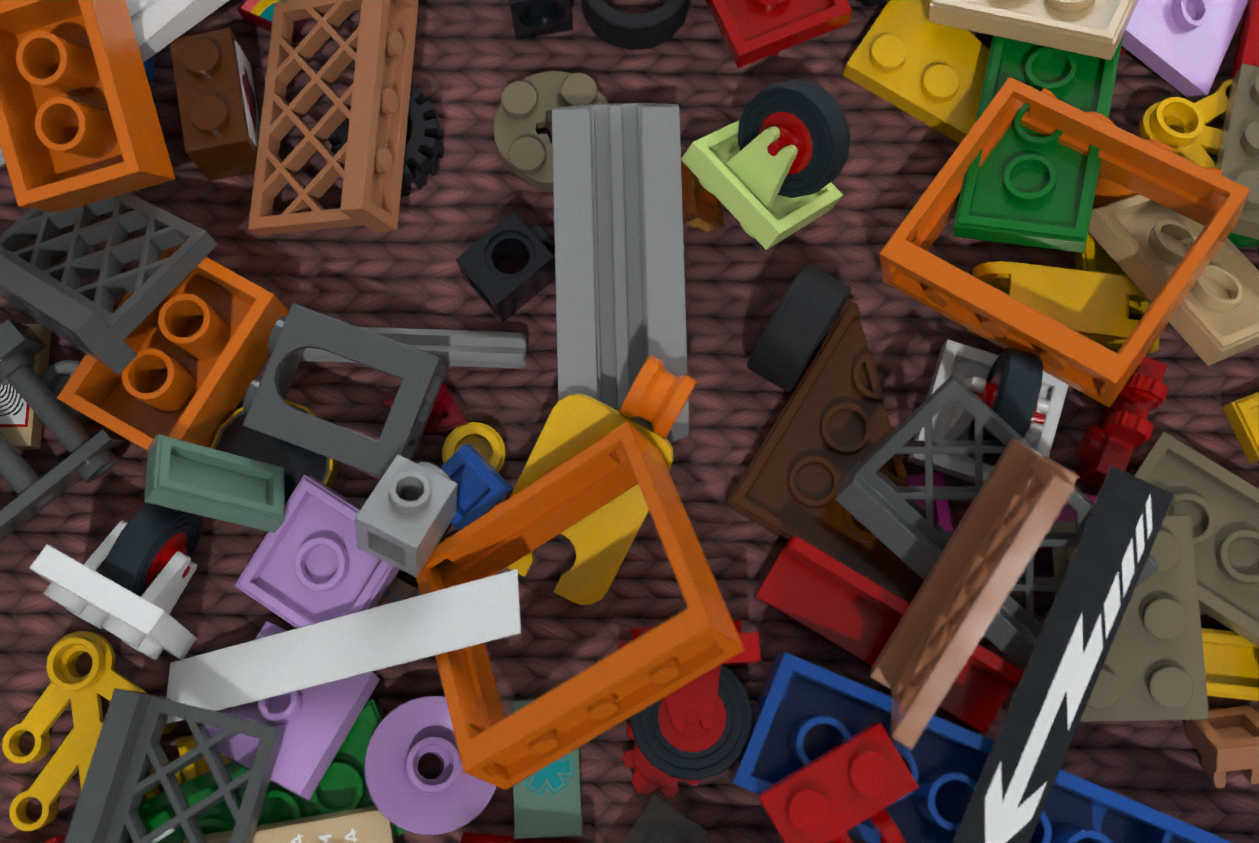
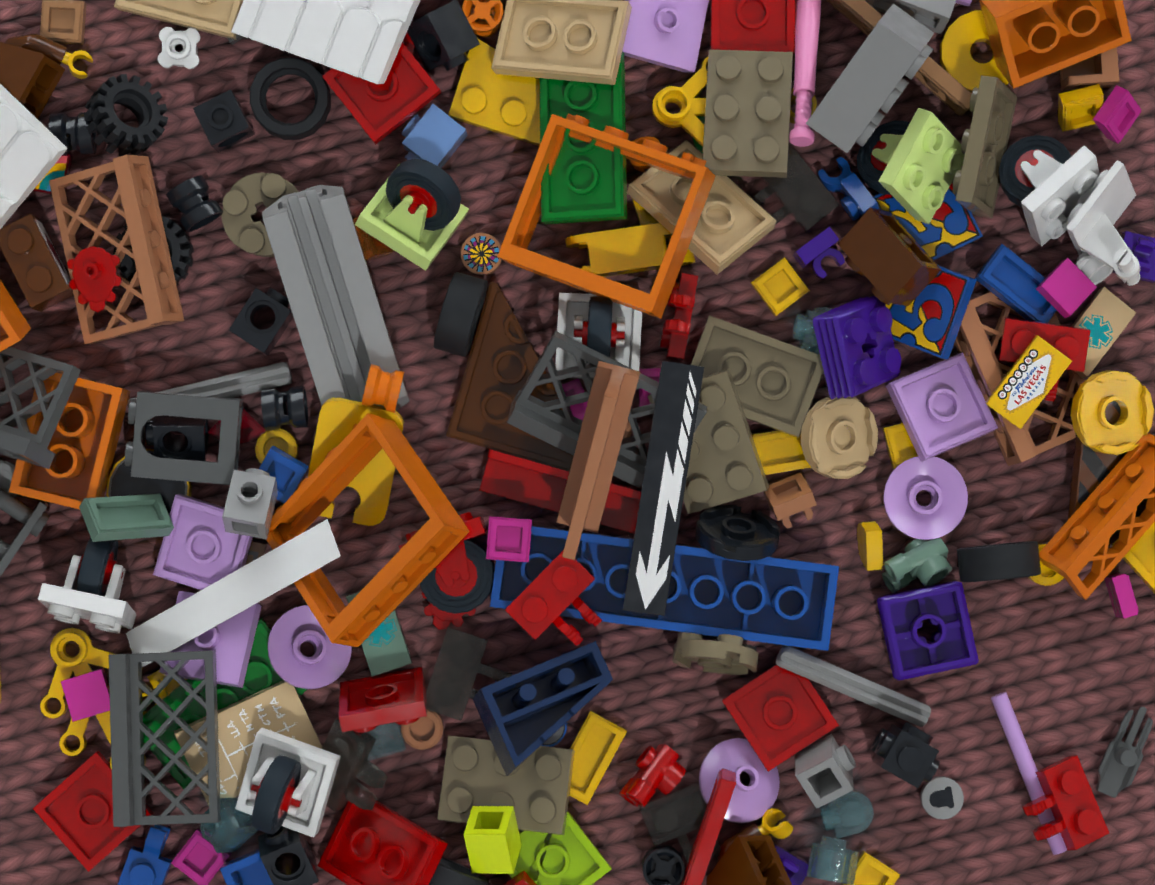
camera: 20 degrees left, 10 degrees up
none -> dark pink tile [61,668,110,722]
none -> red piece [67,246,122,312]
none -> black brick [146,415,209,461]
none -> black wheel [166,175,223,232]
none -> black wheel [261,386,309,431]
none -> medium blue brick [402,104,468,168]
none -> tile [461,233,502,276]
none -> dark pink tile [486,516,532,562]
none -> black tile [695,505,780,561]

